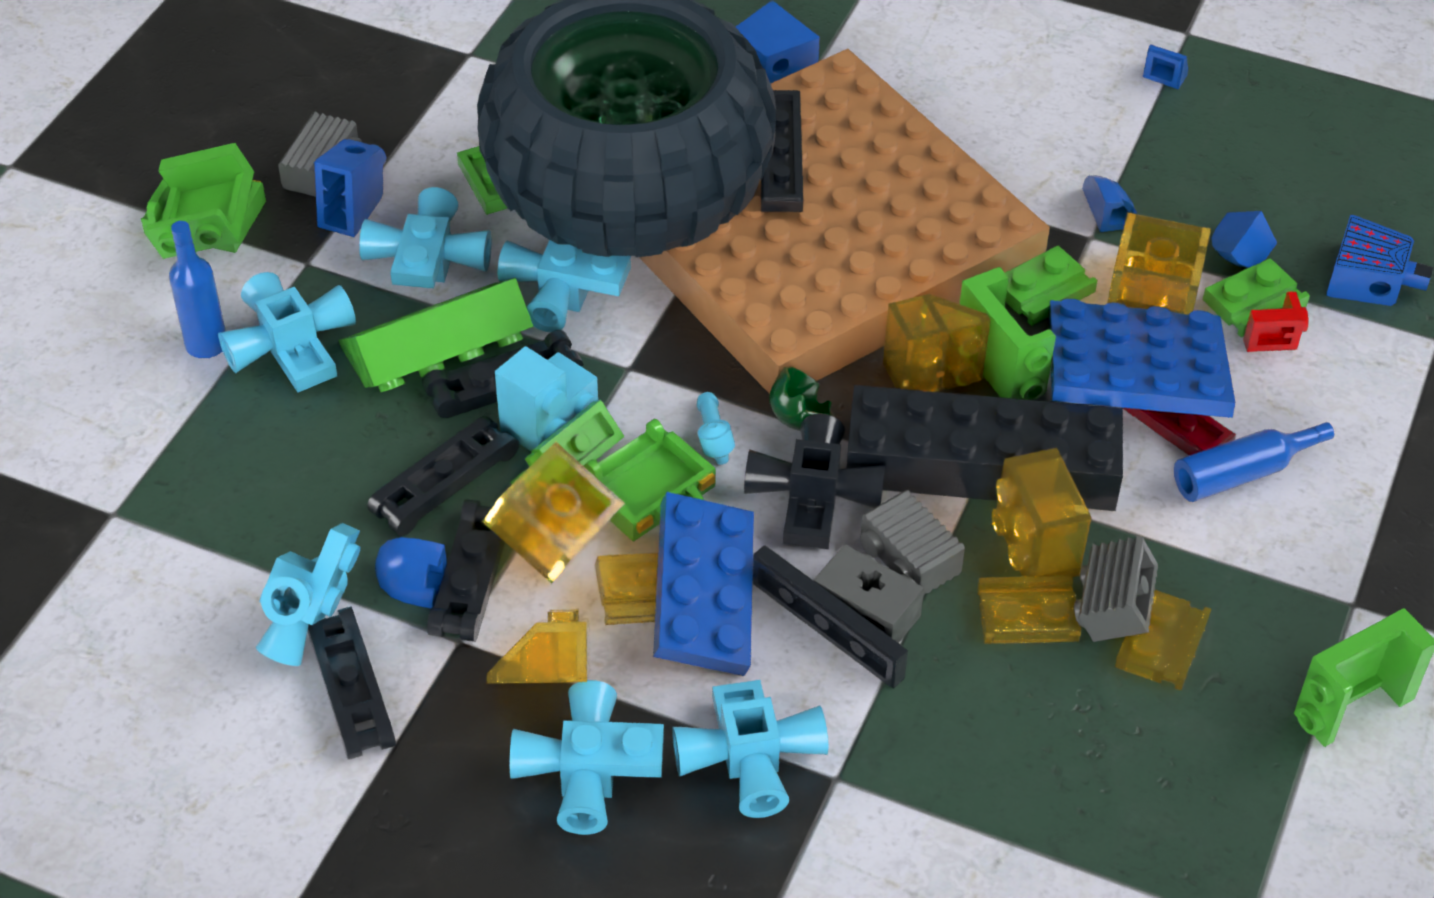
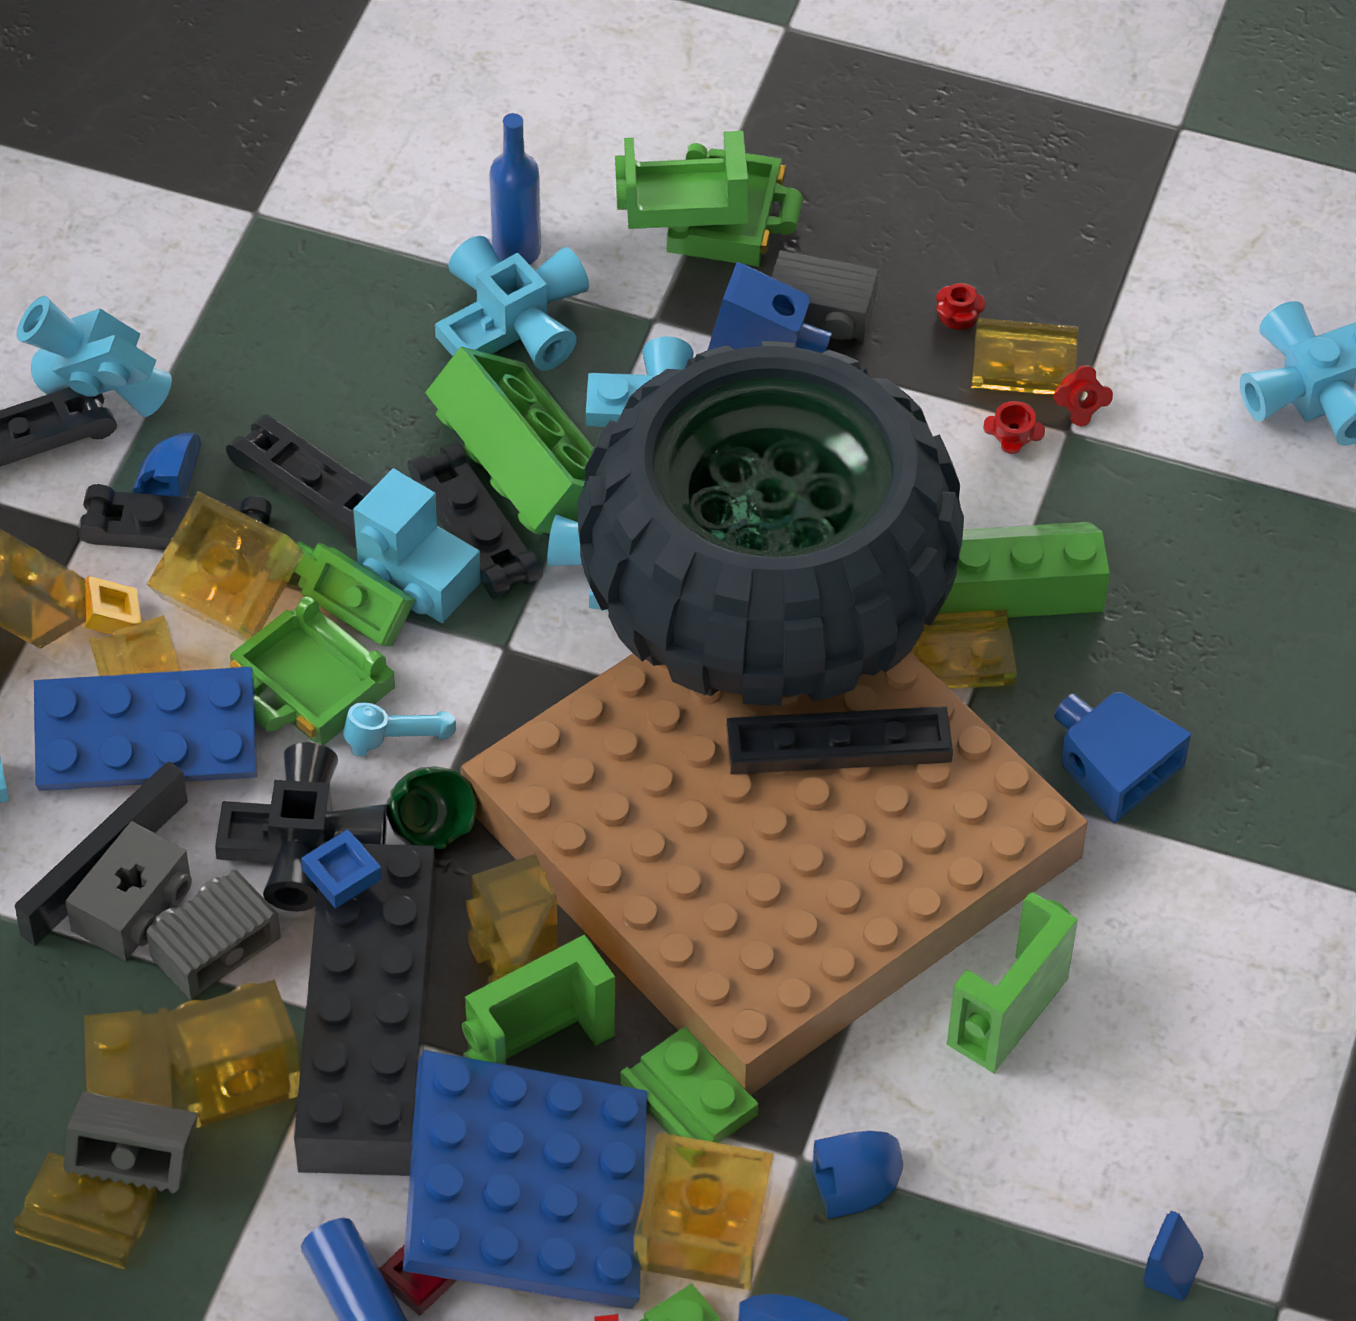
camera: 85 degrees right, 5 degrees up
none -> yellow plate [79,576,142,640]
none -> blue plate [301,829,382,909]
none -> red plate [936,283,985,330]
none -> bright green panel [946,892,1078,1073]
none -> clear yellow plate [971,318,1079,395]
none -> red plate [983,401,1045,454]
none -> red plate [1054,365,1113,426]

